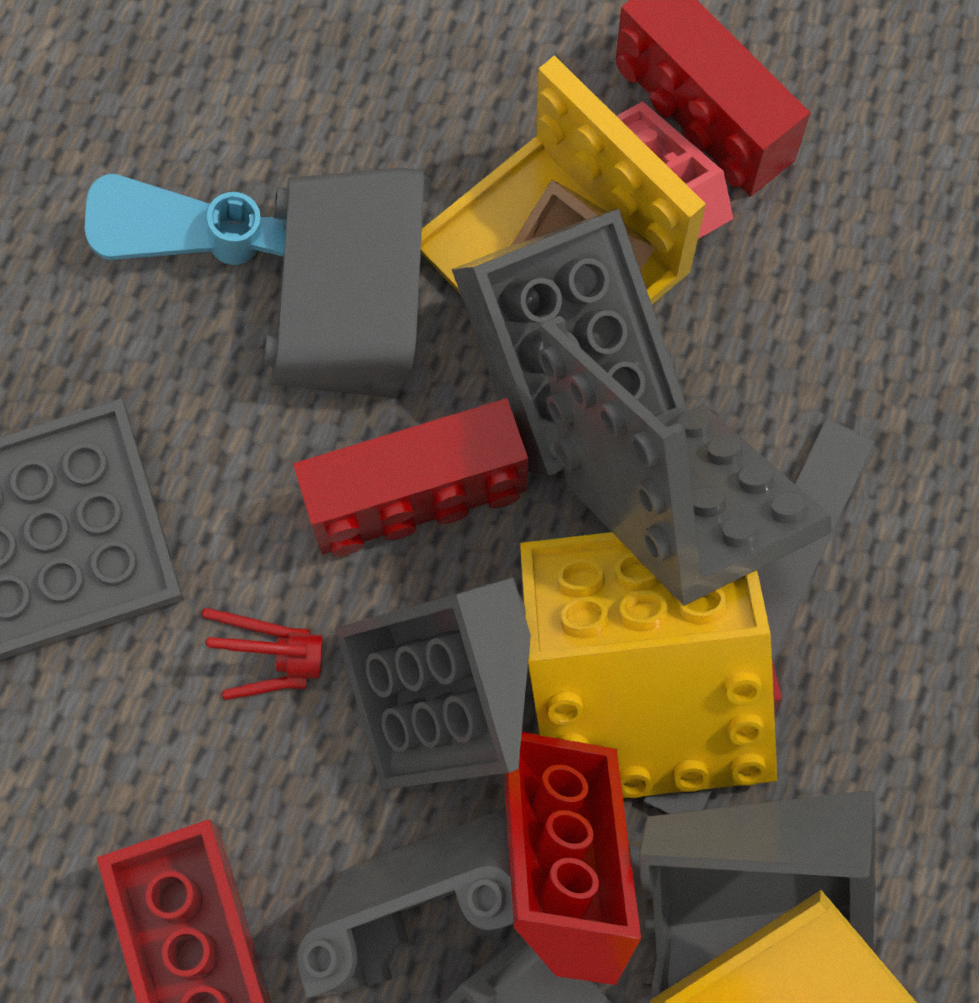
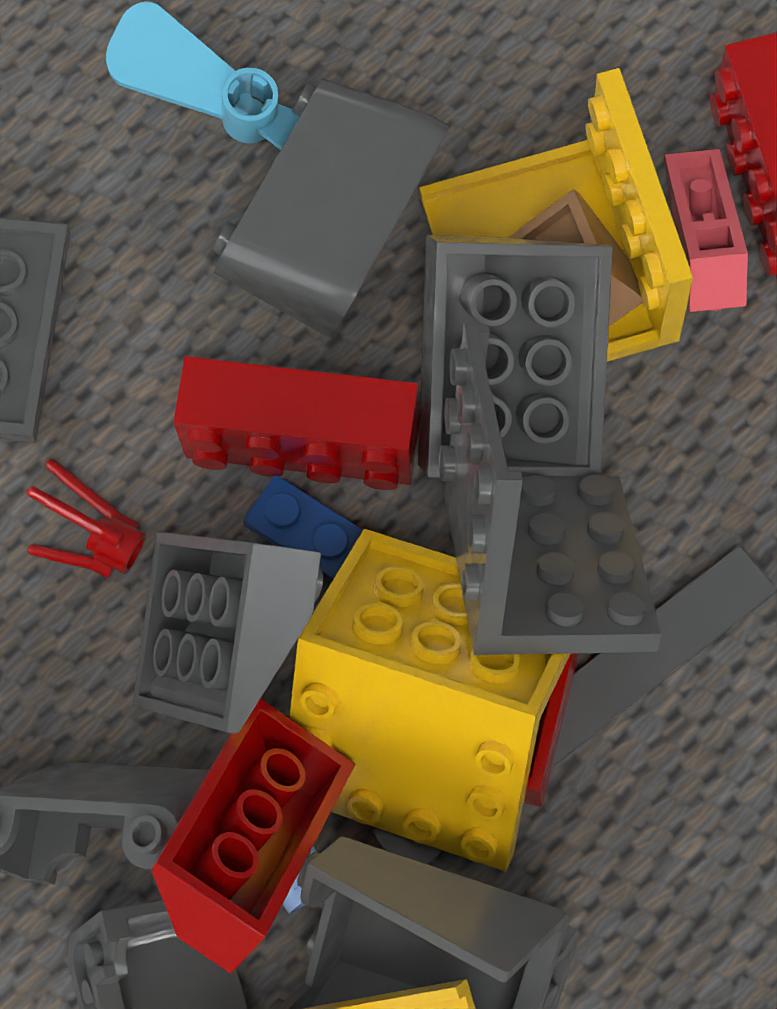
camera: 30 degrees right, 0 degrees up
none -> blue plate [243,474,363,582]

